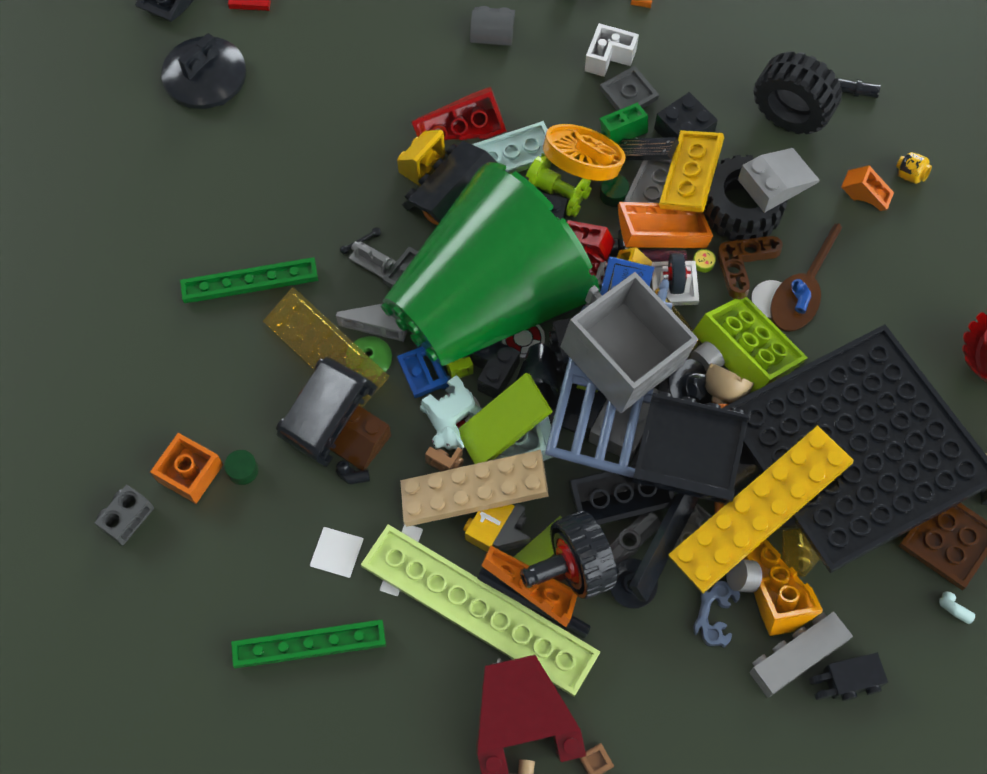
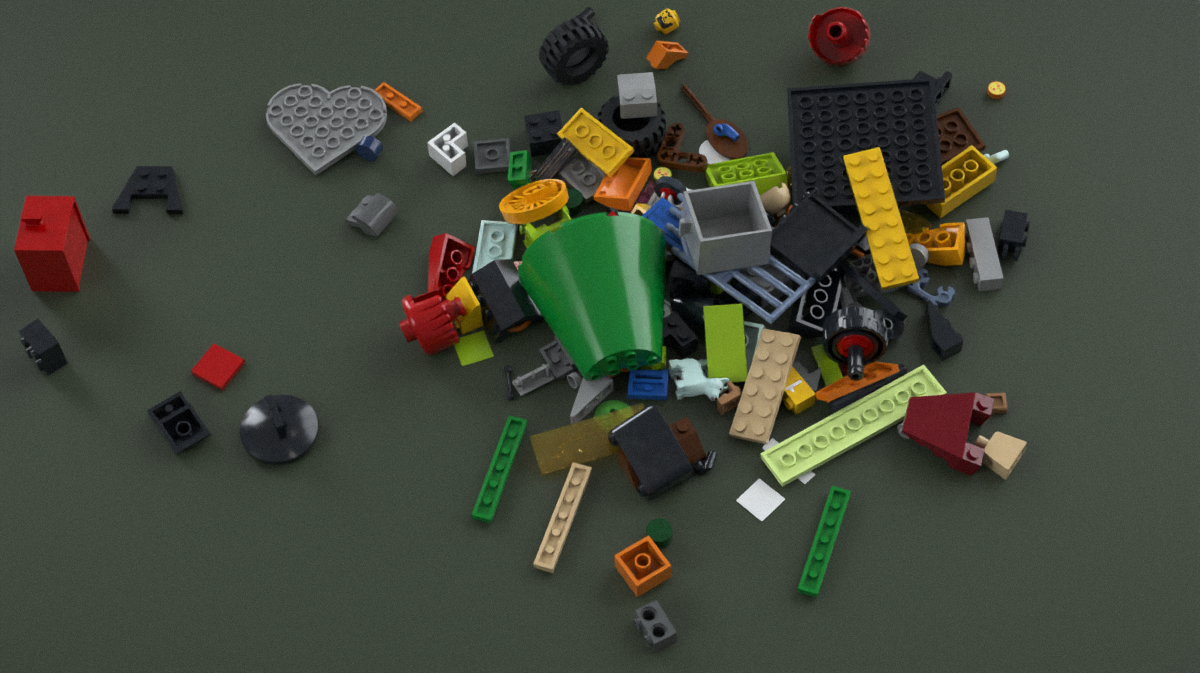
camera: 60 degrees left, 10 degrees down
none -> red piece [399,290,466,356]
none -> lime sticker [454,331,494,366]
none -> tan plate [533,462,592,573]
none -> yellow brick [925,145,997,219]
none -> black slope [926,300,963,361]

